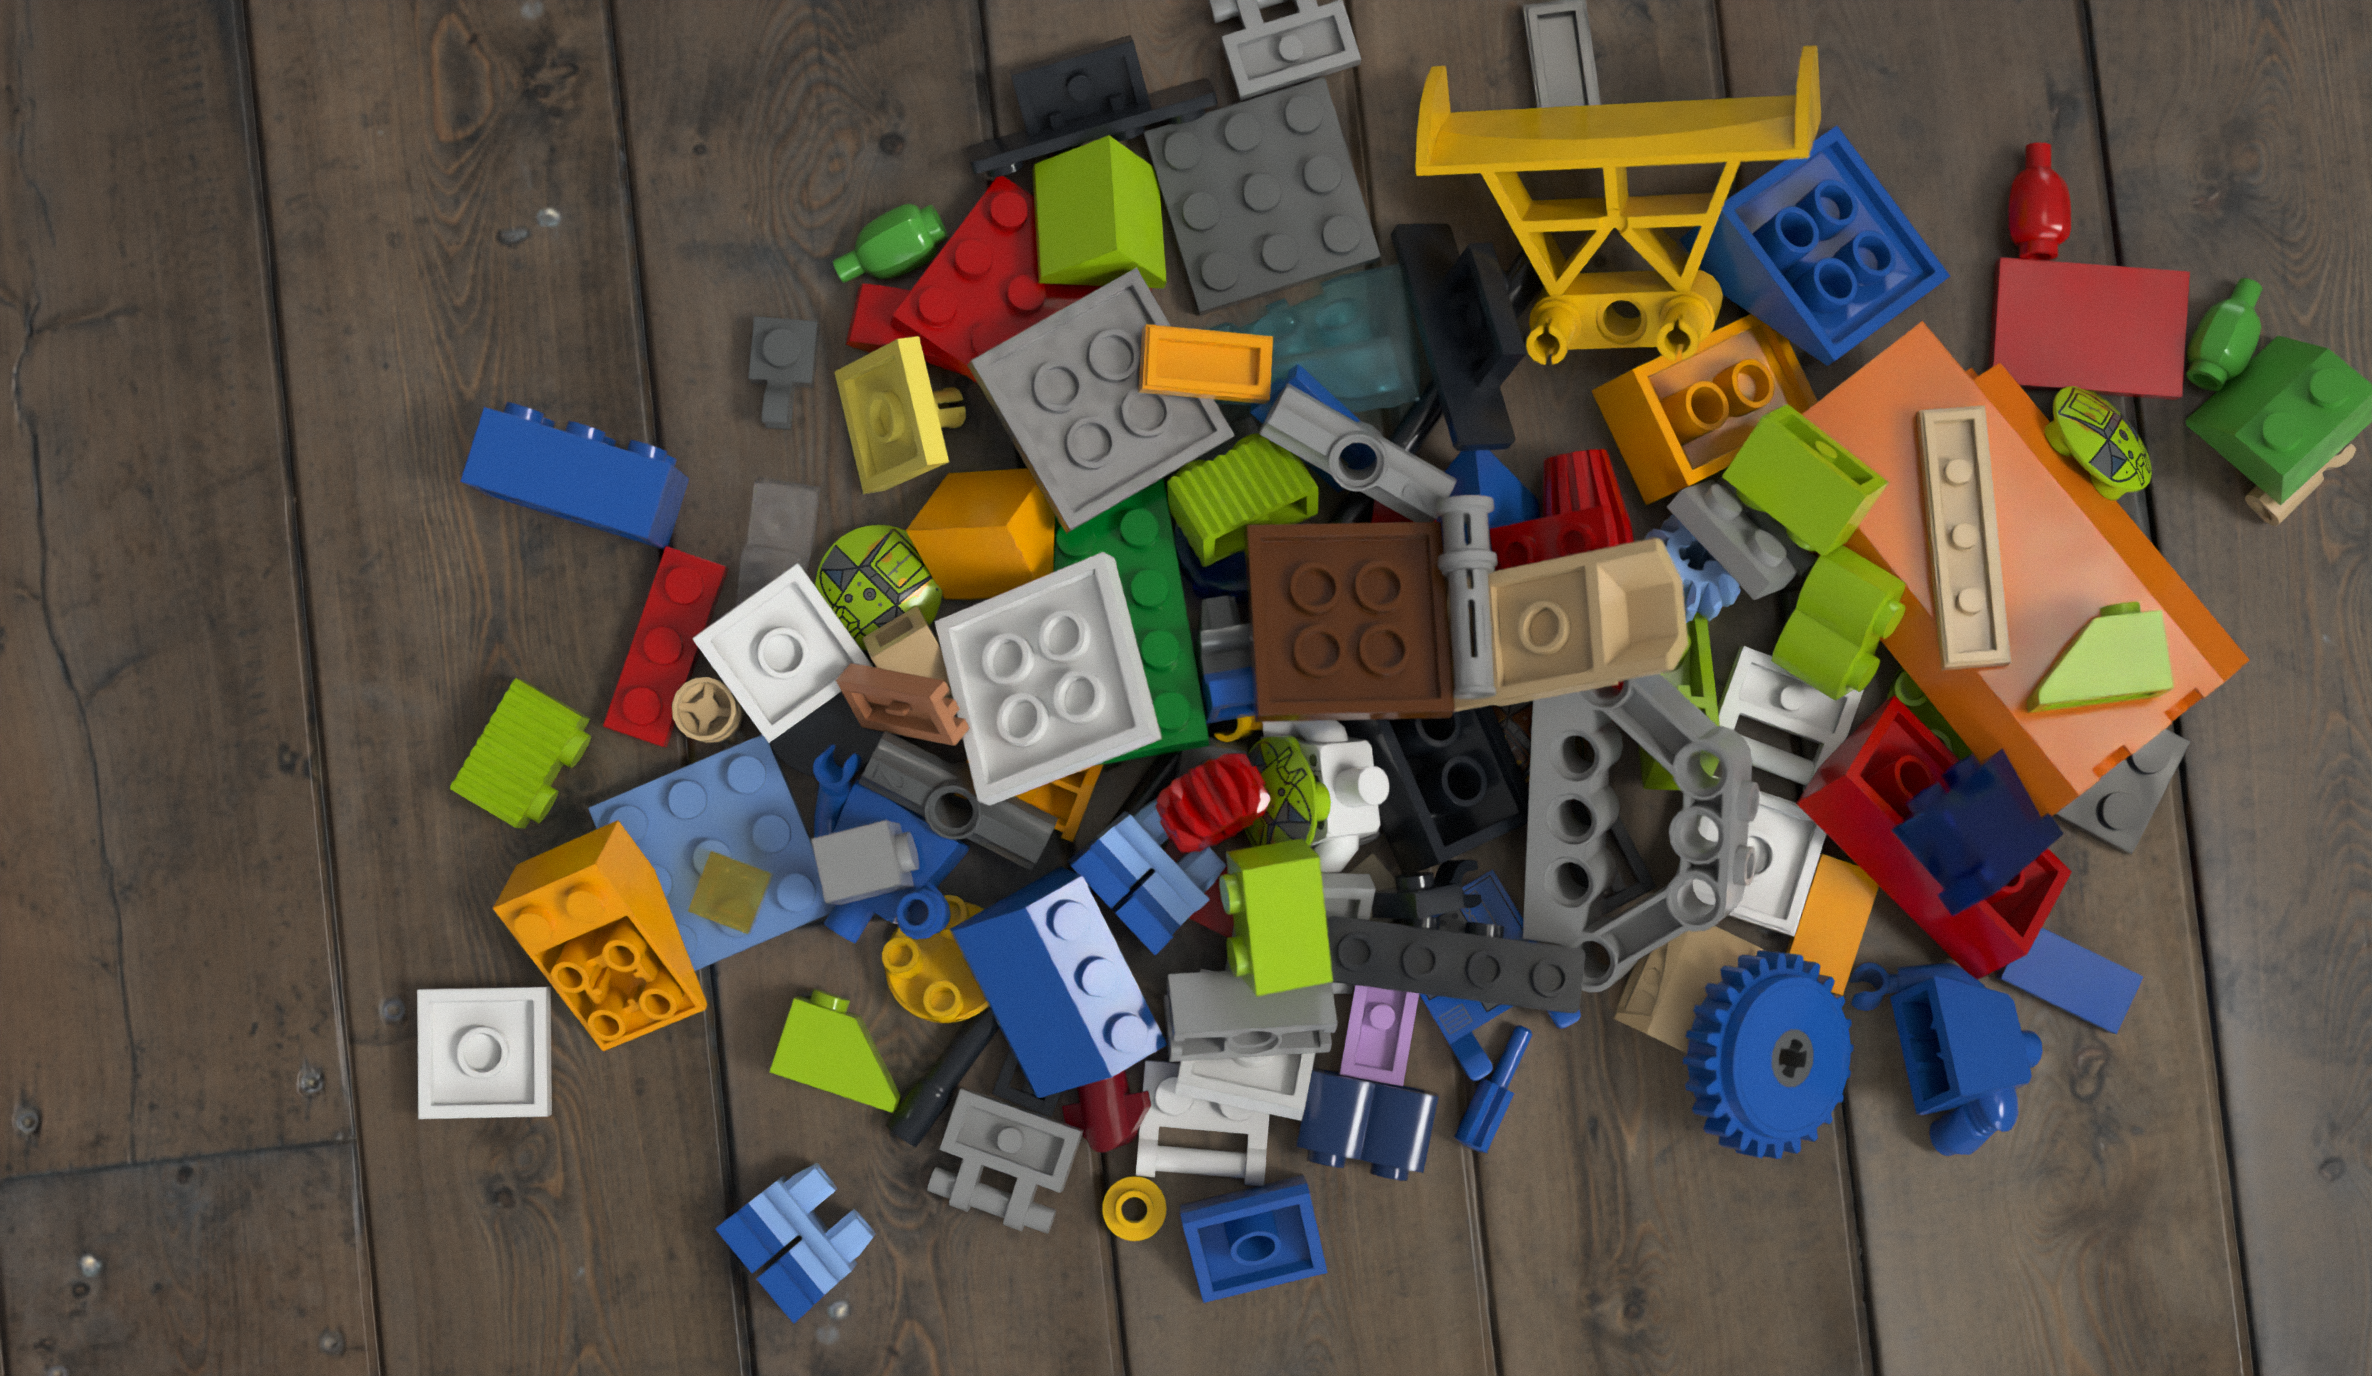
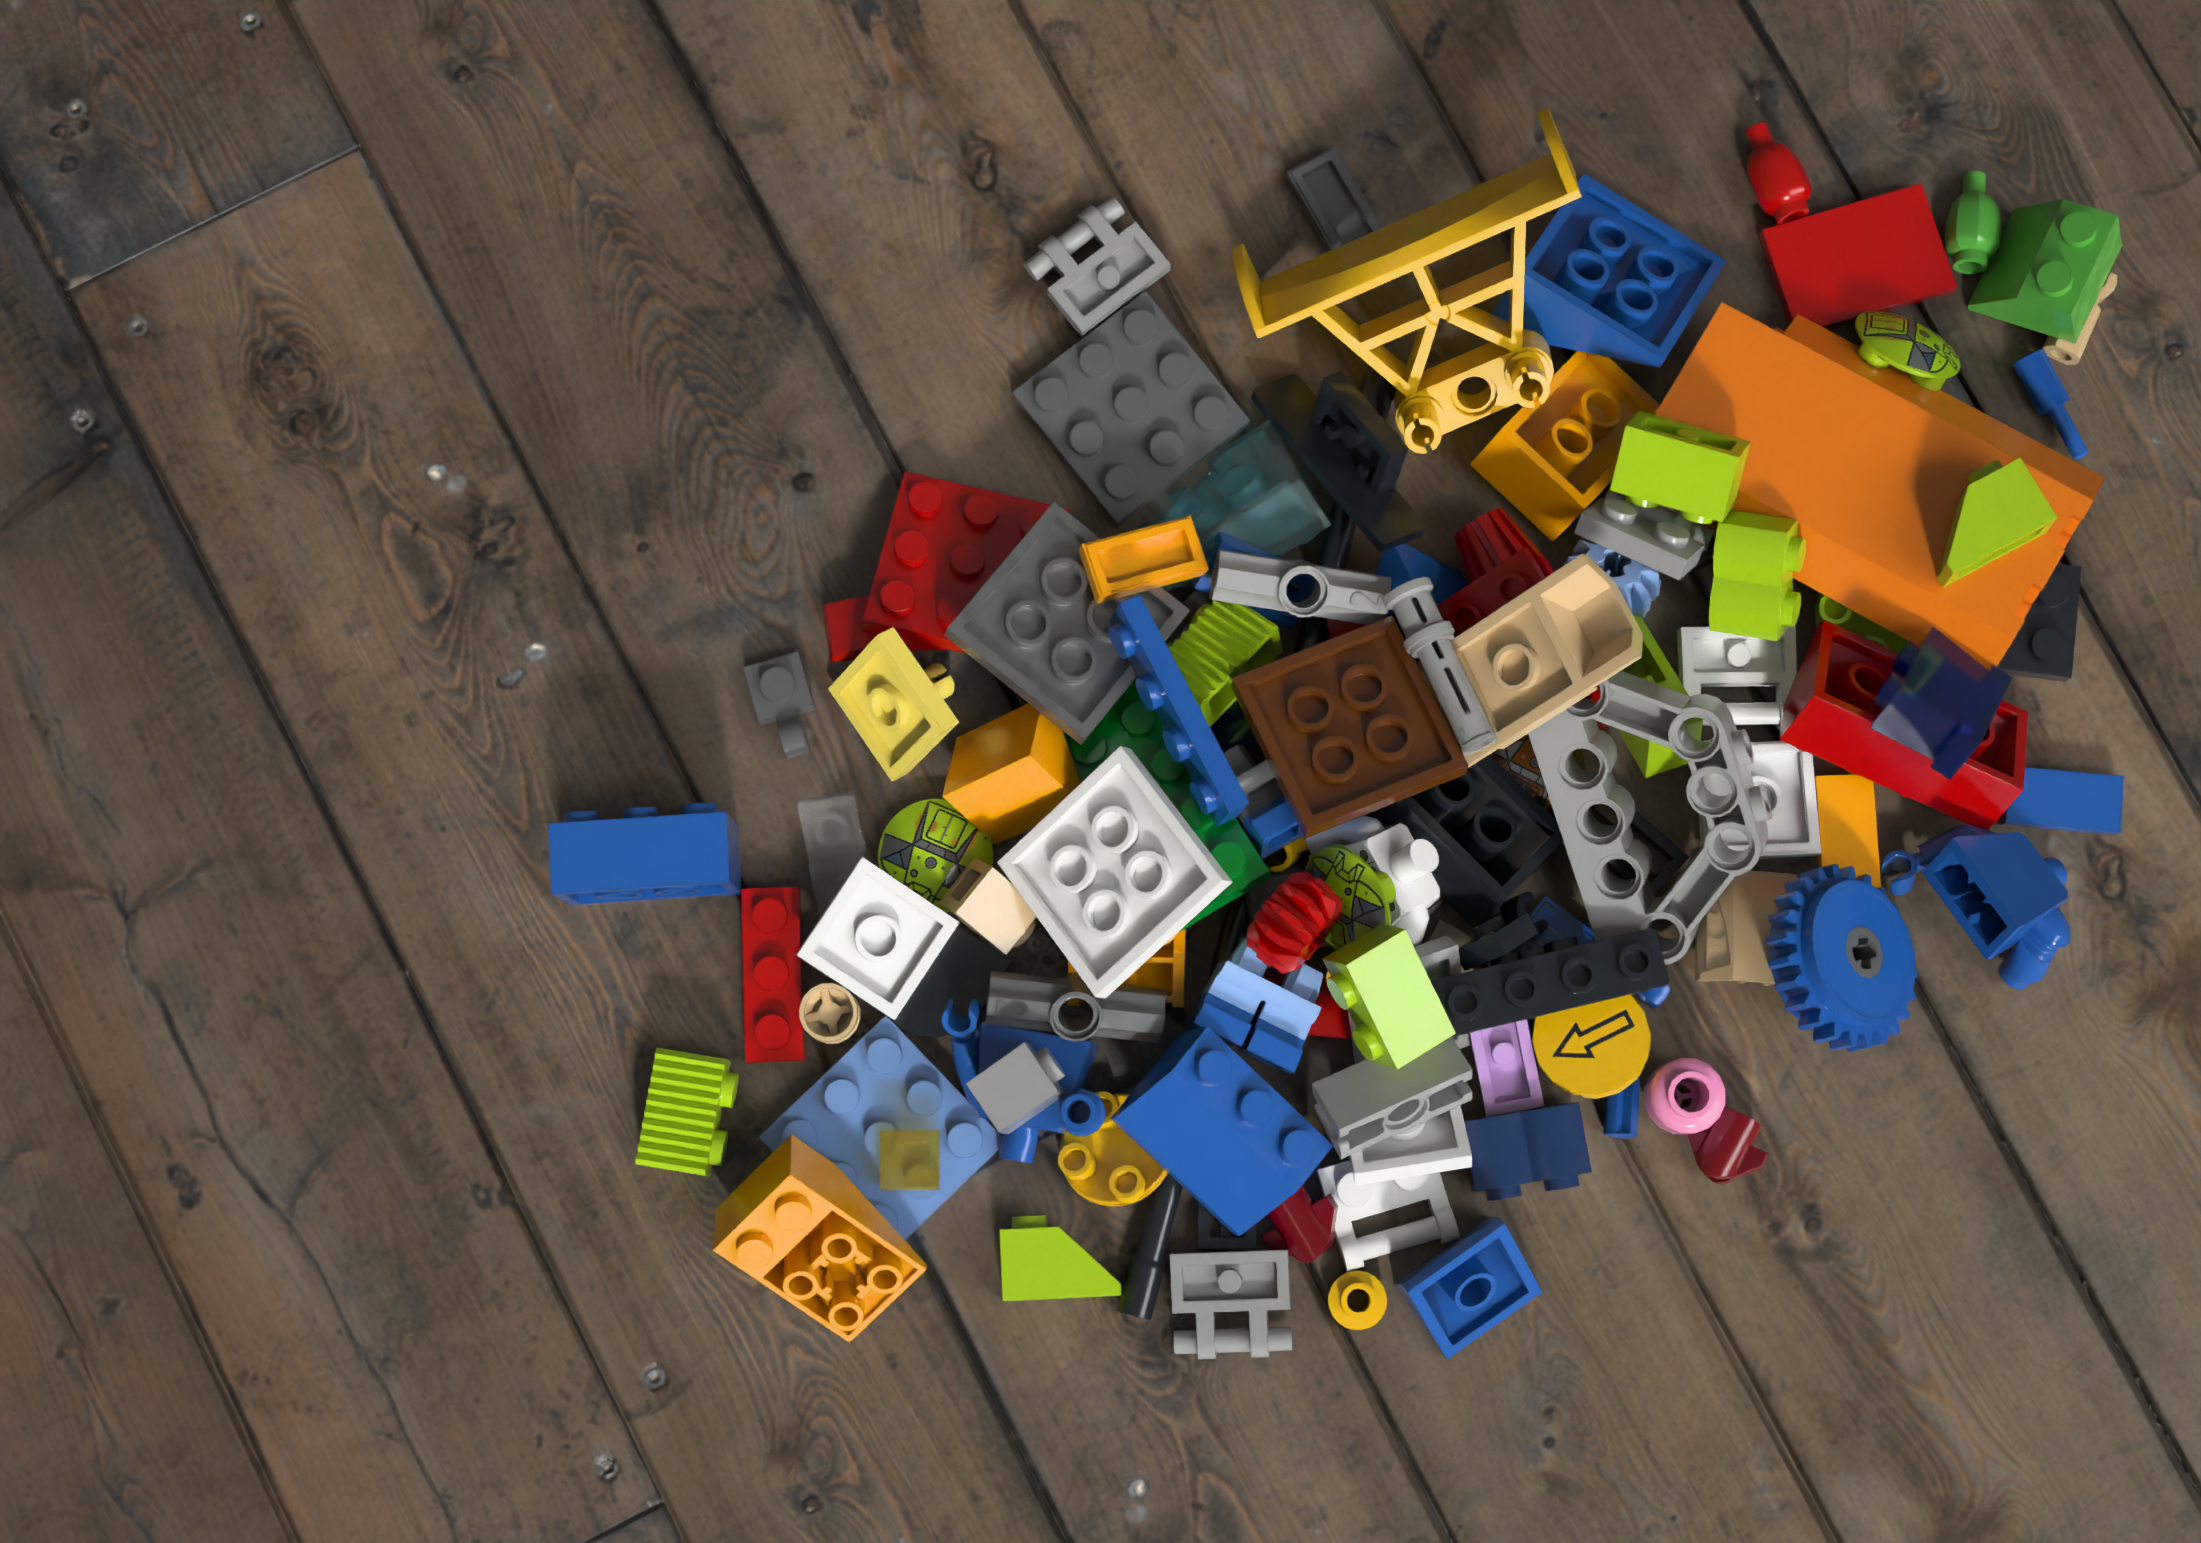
camera: 20 degrees left, 5 degrees down
white plate [417,986,552,1119] -> none
light blue hips [715,1163,876,1324] -> none
bright green plant [833,204,948,283] -> none
nougat tile [836,663,970,746] -> none
black bracket [966,35,1218,177] -> none
lime slope [1032,136,1167,289] -> none
tan tile [1916,405,2011,670] -> none
none -> blue plate [1109,594,1249,827]
none -> yellow tile [1532,995,1651,1099]
none -> bright pink head [1644,1058,1725,1134]
none -> dark red piece [1687,1106,1769,1185]
none -> blue axle [2013,349,2088,460]

